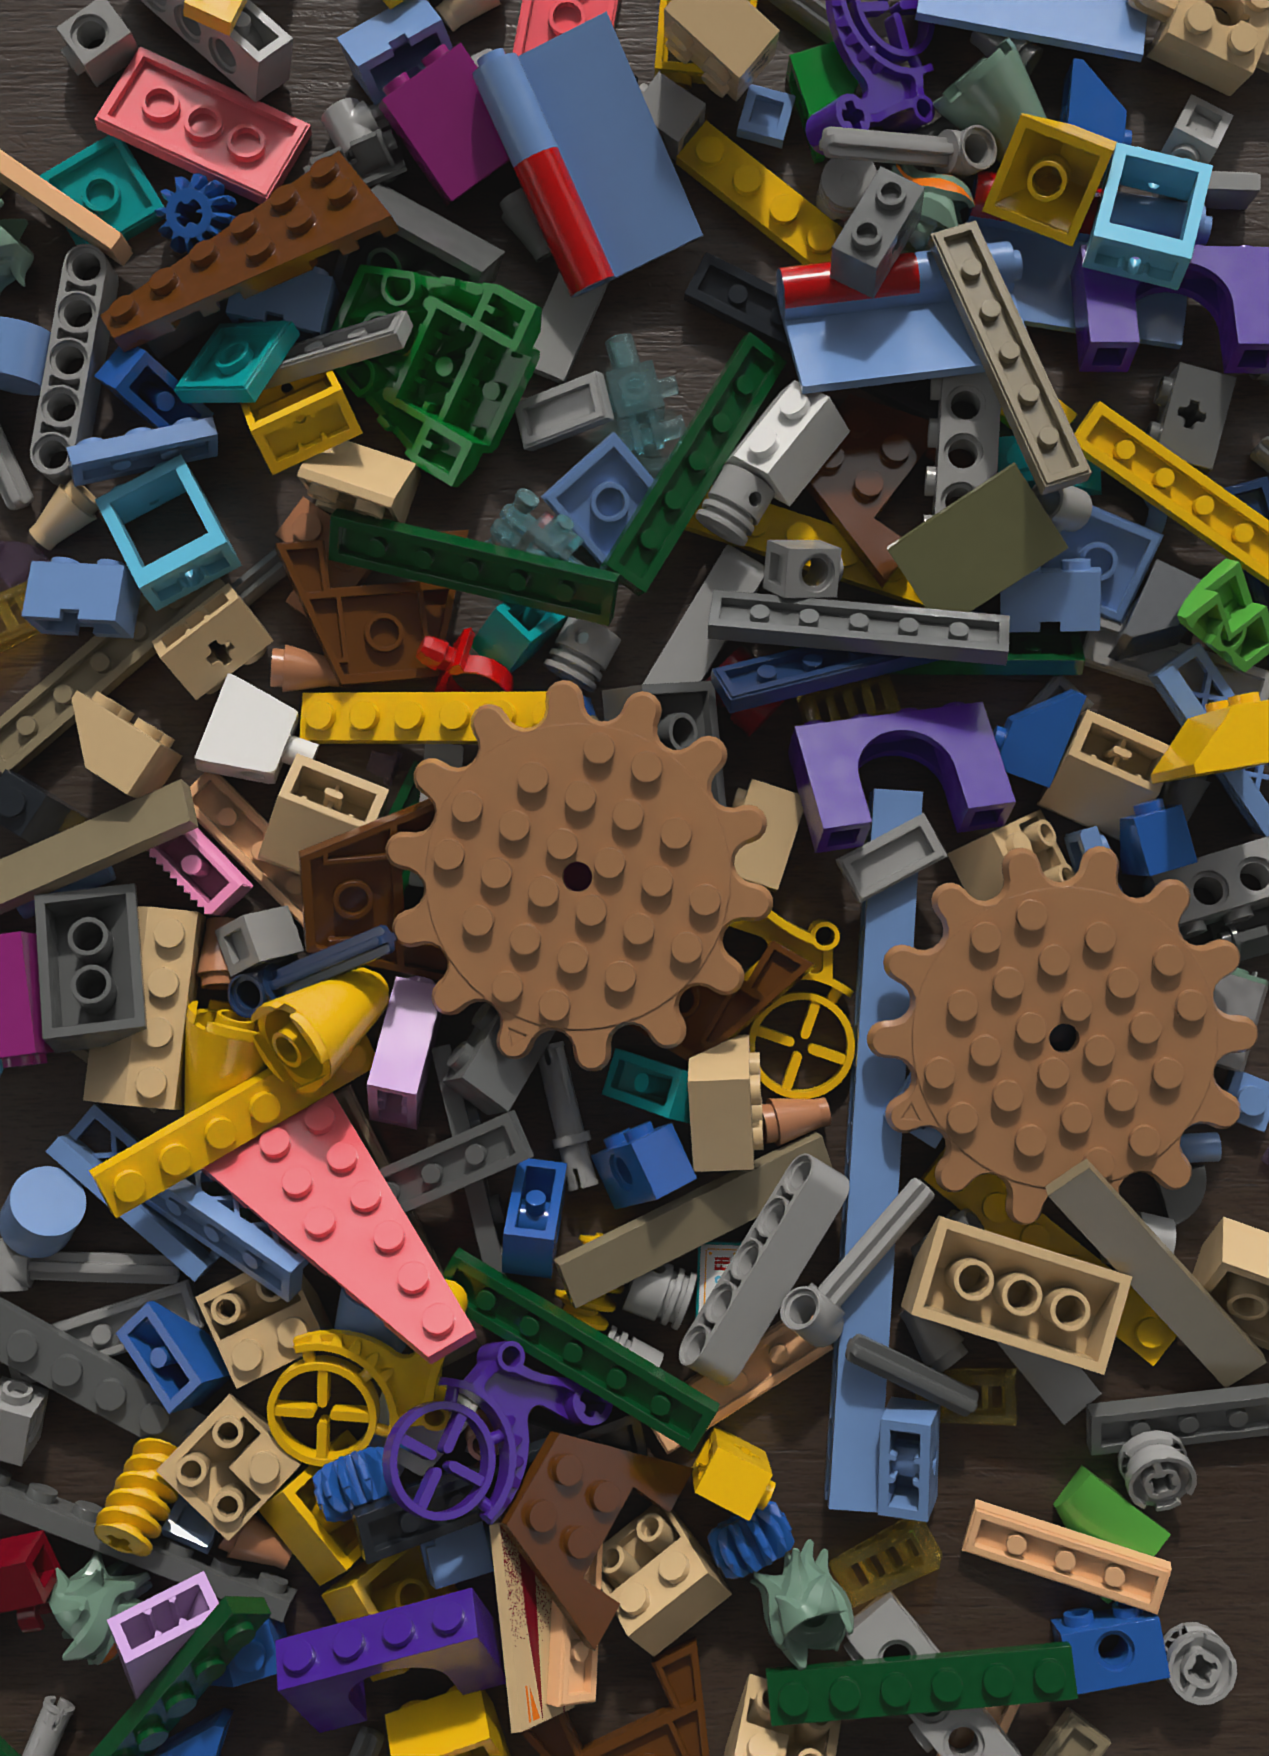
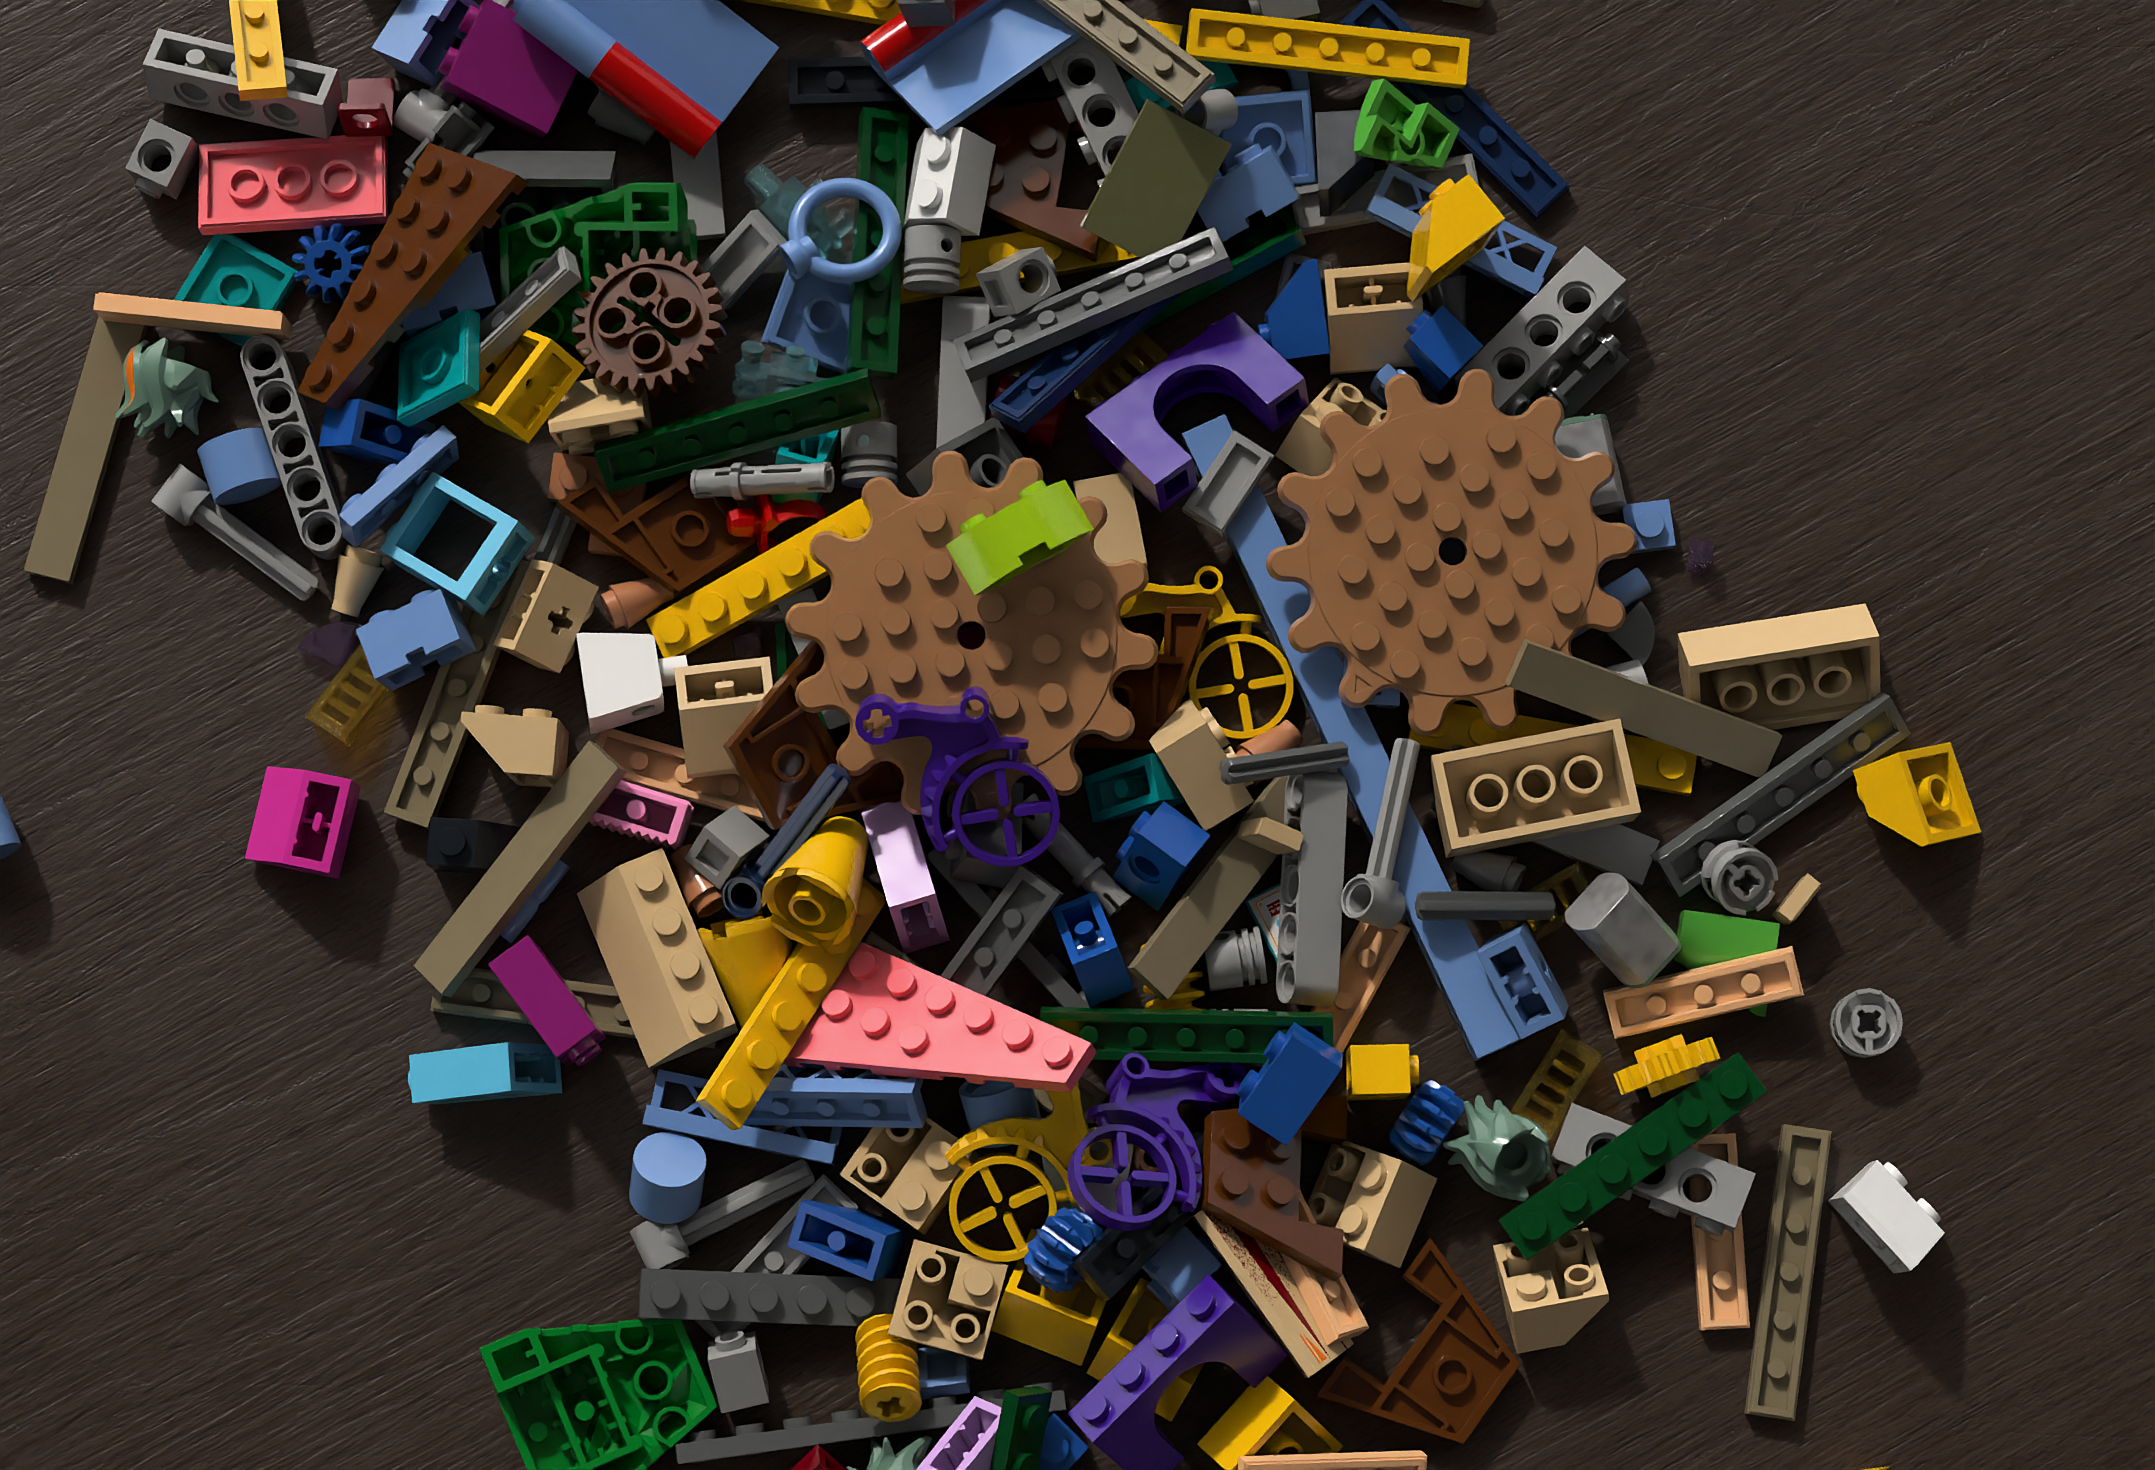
camera: 20 degrees left, 5 degrees down
dark grey slope [34,883,147,1053] -> none
nougat cone [217,1514,292,1570] -> none
blue brick [1050,1601,1171,1694] -> none
none -> dark red bracket [337,78,396,137]
none -> reddish brown gear [572,248,728,399]
none -> light grey pin [690,462,835,500]
none -> medium blue piece [779,178,902,283]
none -> dark purple piece [855,686,1060,866]
none -> lime brick [946,480,1094,596]
none -> dark grey axle [1219,741,1350,785]
none -> blue brick [1236,1022,1343,1146]
none -> tan tile [1237,816,1304,855]
none -> flat silver piece [1565,873,1681,988]
none -> yellow gear [1613,1034,1720,1098]
none -> tan tile [1771,873,1821,926]

